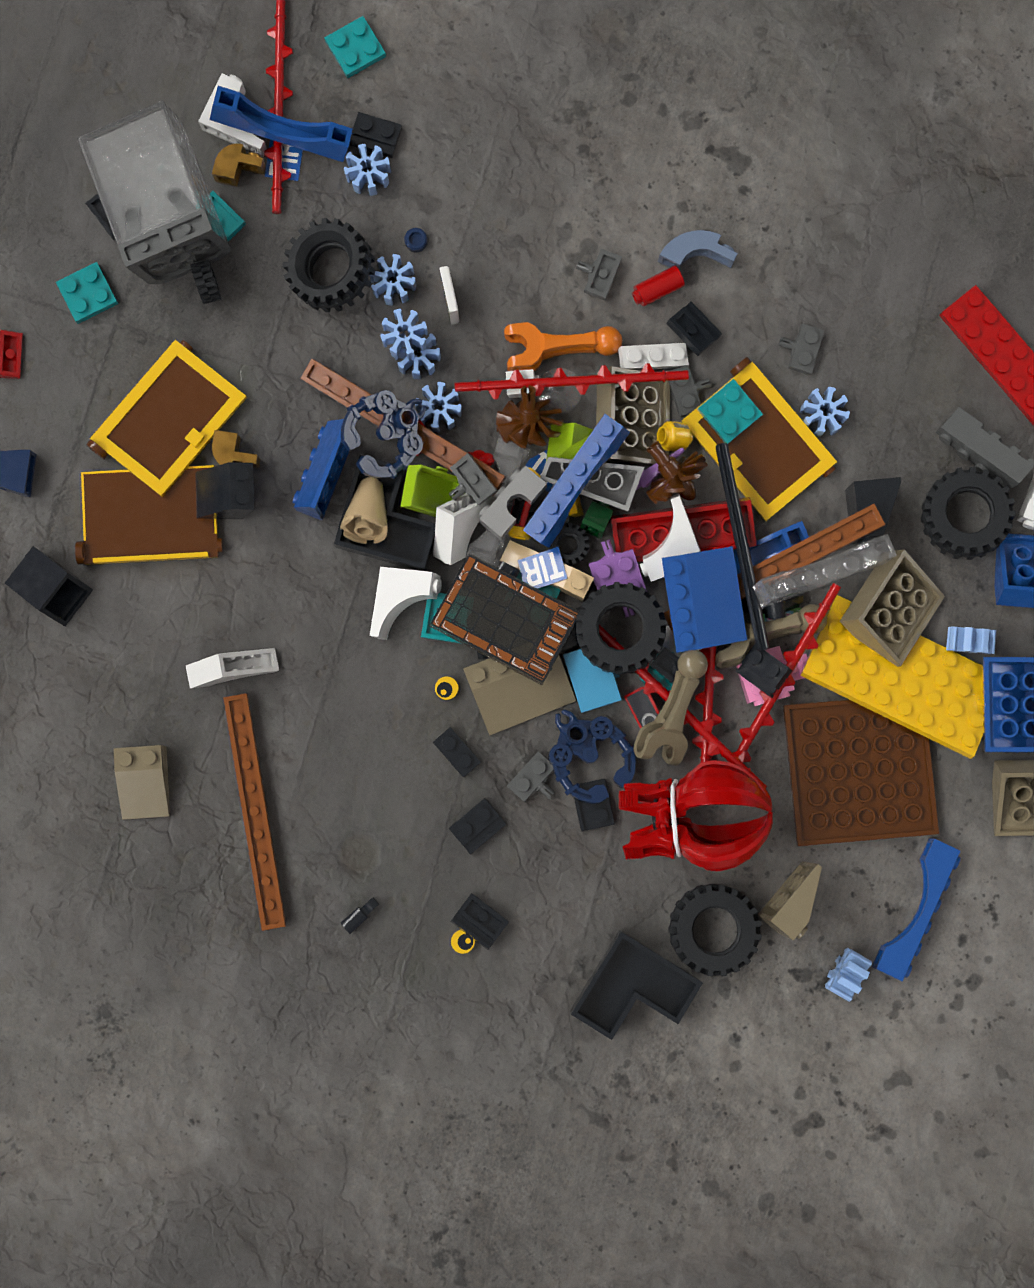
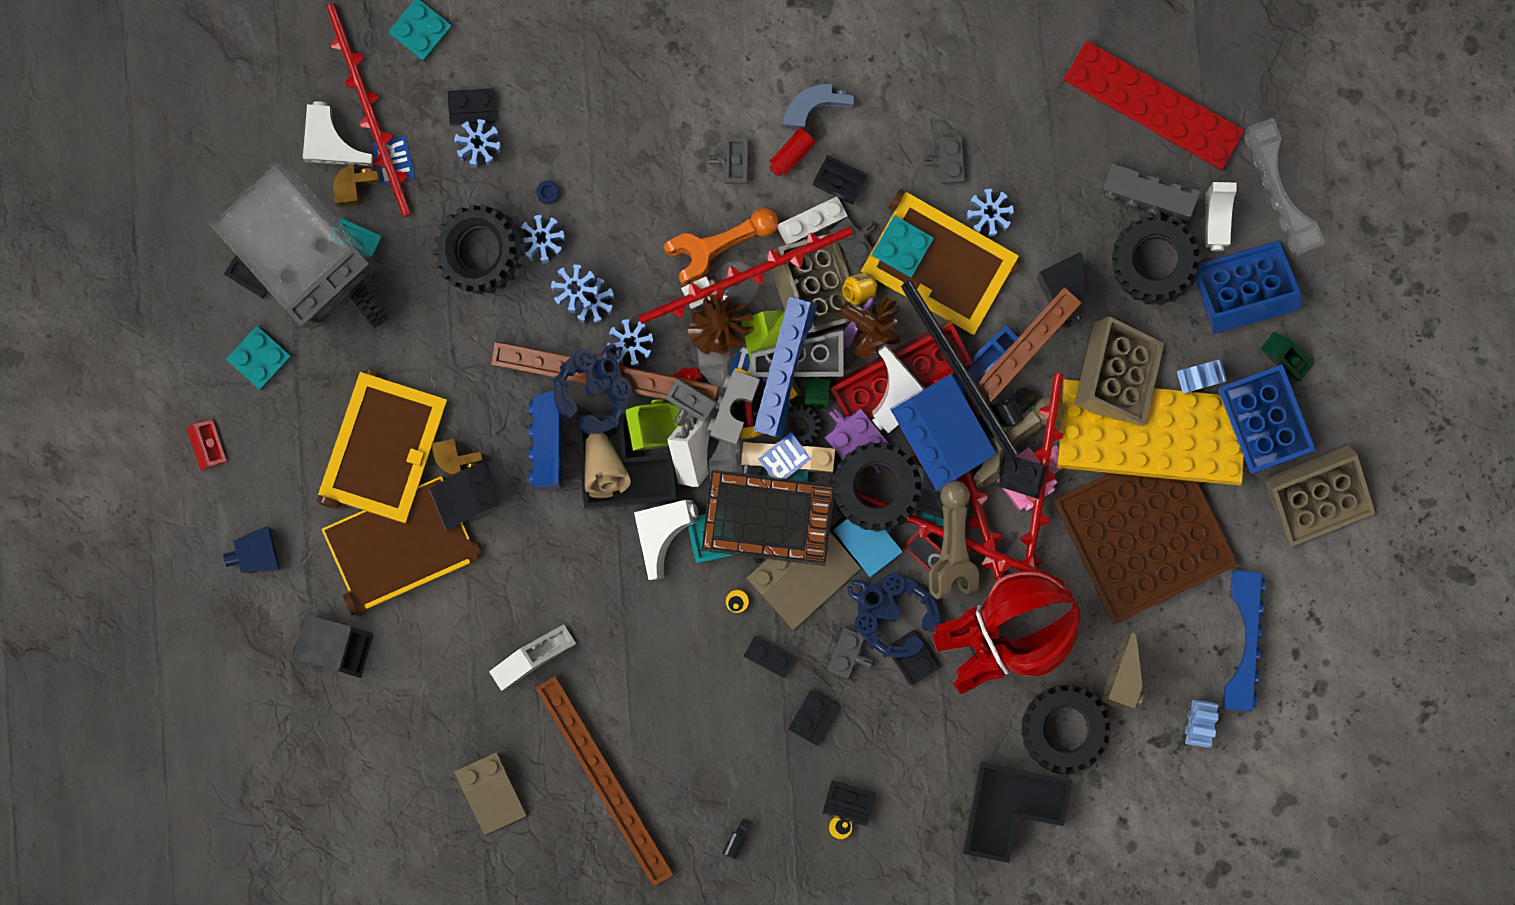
camera: 20 degrees left, 0 degrees up
blue arch [209,85,353,162] -> none
white tile [439,266,459,325] -> none
clear arch [753,534,897,608] -> none

